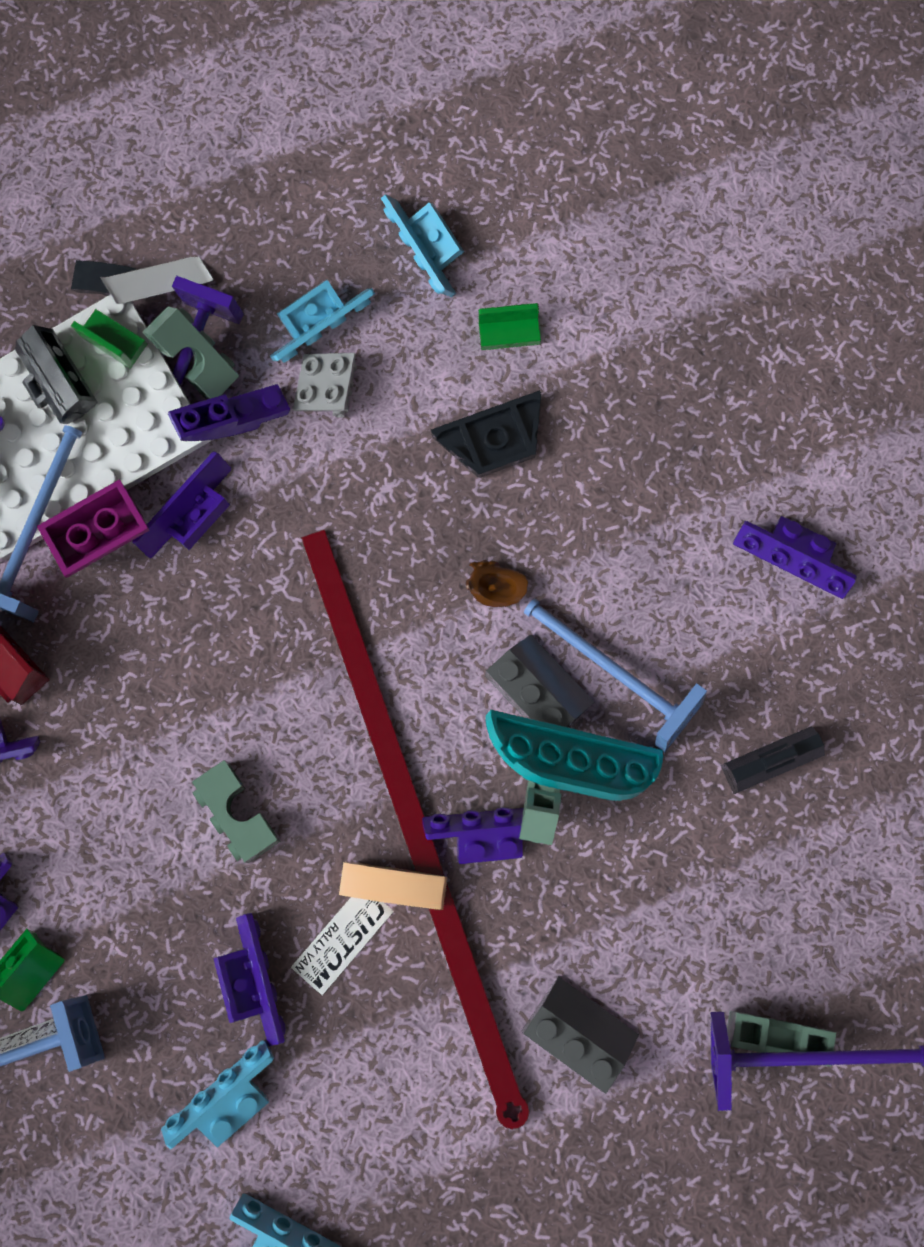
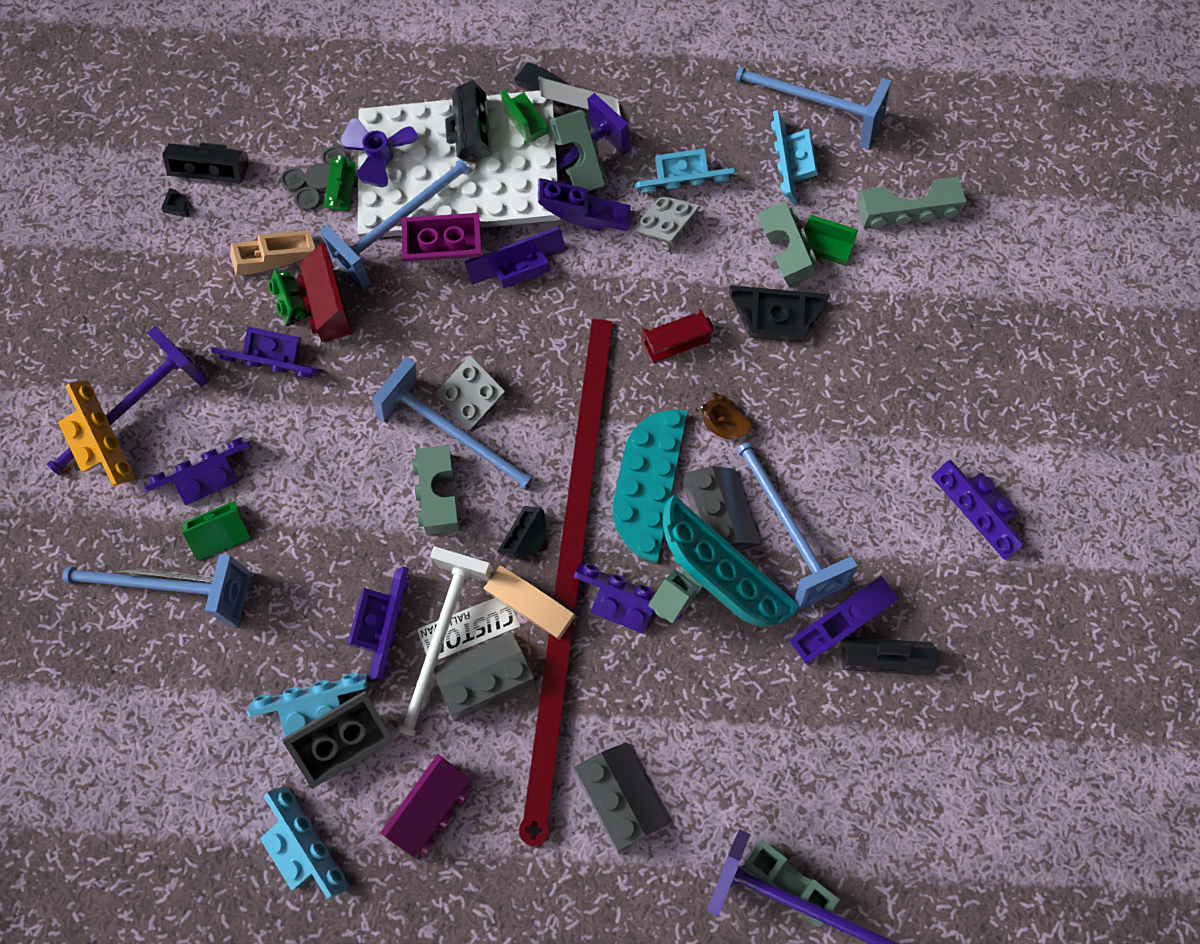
camera: 25 degrees right, 10 degrees down
none -> dark grey slope [282,691,394,789]
none -> medium blue tile [372,356,533,489]
none -> magenta slope [380,754,473,860]
none -> white tile [398,546,495,737]
none -> dark grey slope [433,632,535,721]
none -> light grey hinge [436,355,506,430]
none -> black slope [497,506,548,558]
none -> teal plate [612,410,687,564]
none -> dark red window [641,309,714,363]
none -> medium blue tile [736,66,892,150]
none -> sand green arch [757,201,818,286]
none -> dark purple slope [788,575,898,664]
none -> sand green arch [856,177,966,229]

